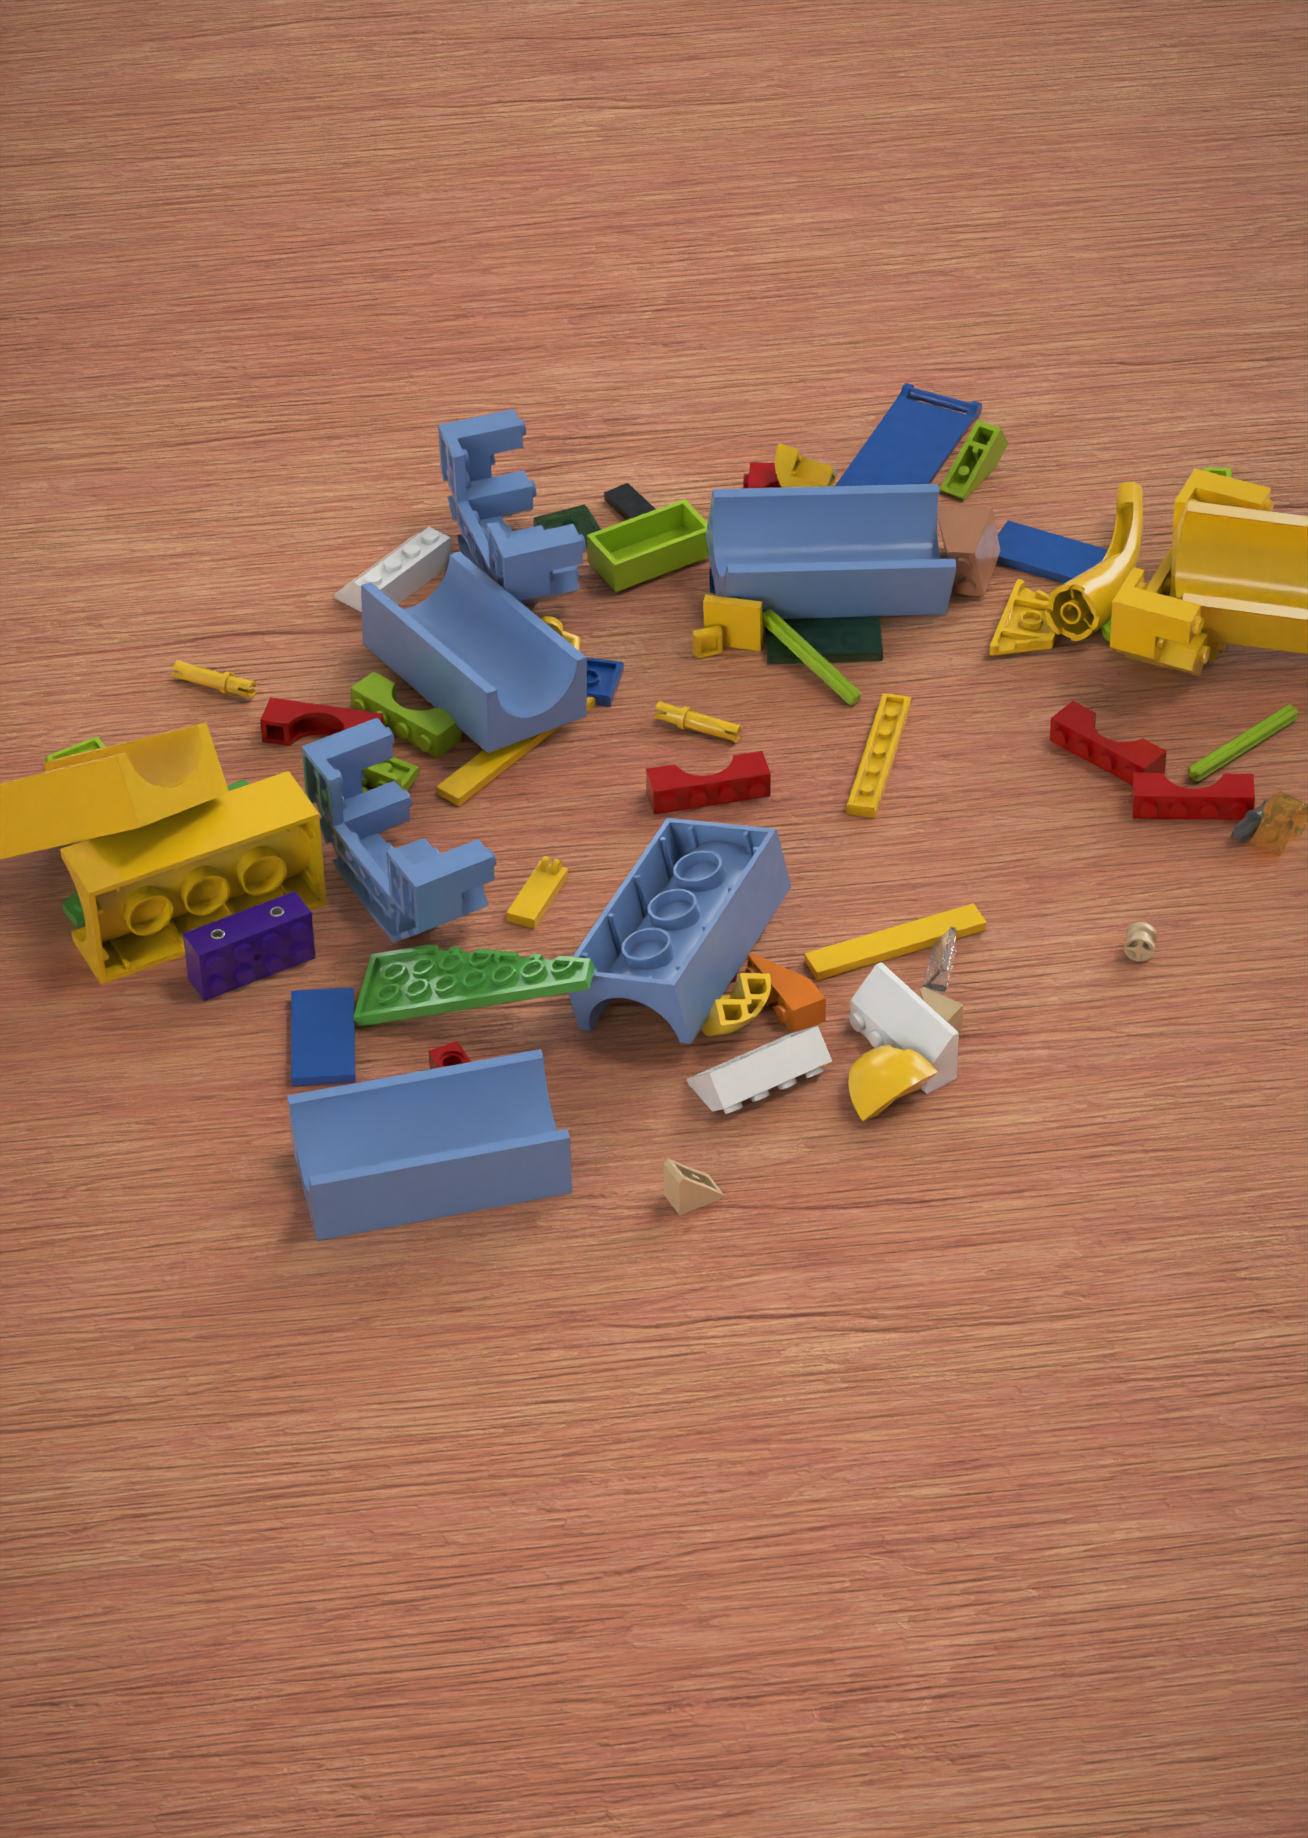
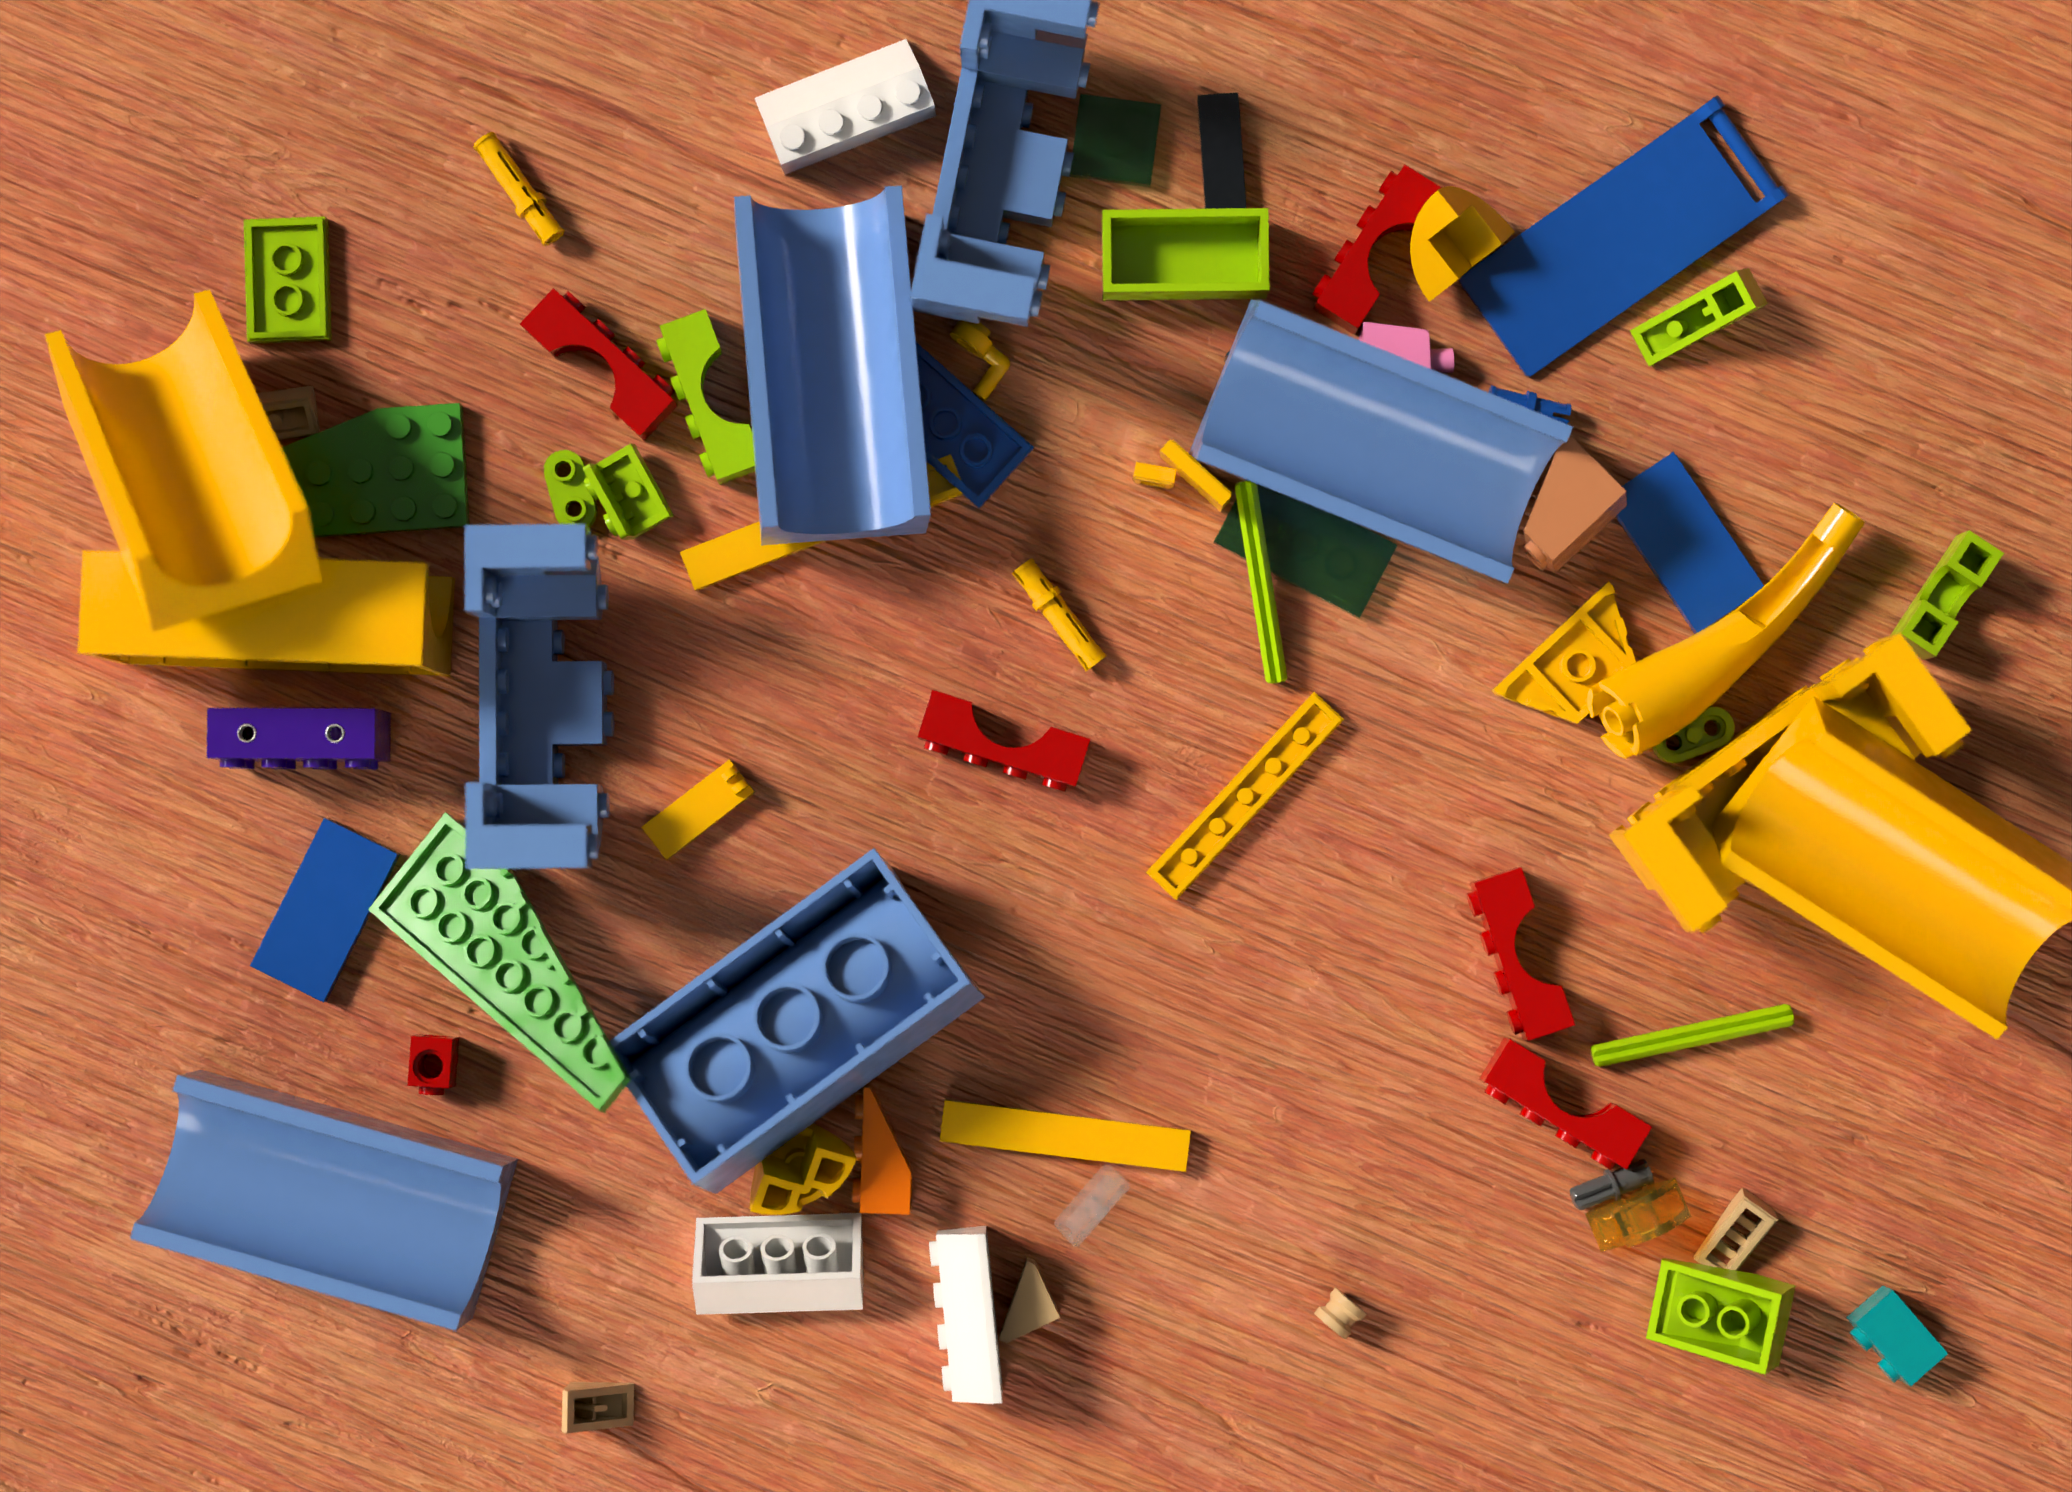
camera: 30 degrees right, 45 degrees up
yellow brick [848,1045,938,1121] -> none

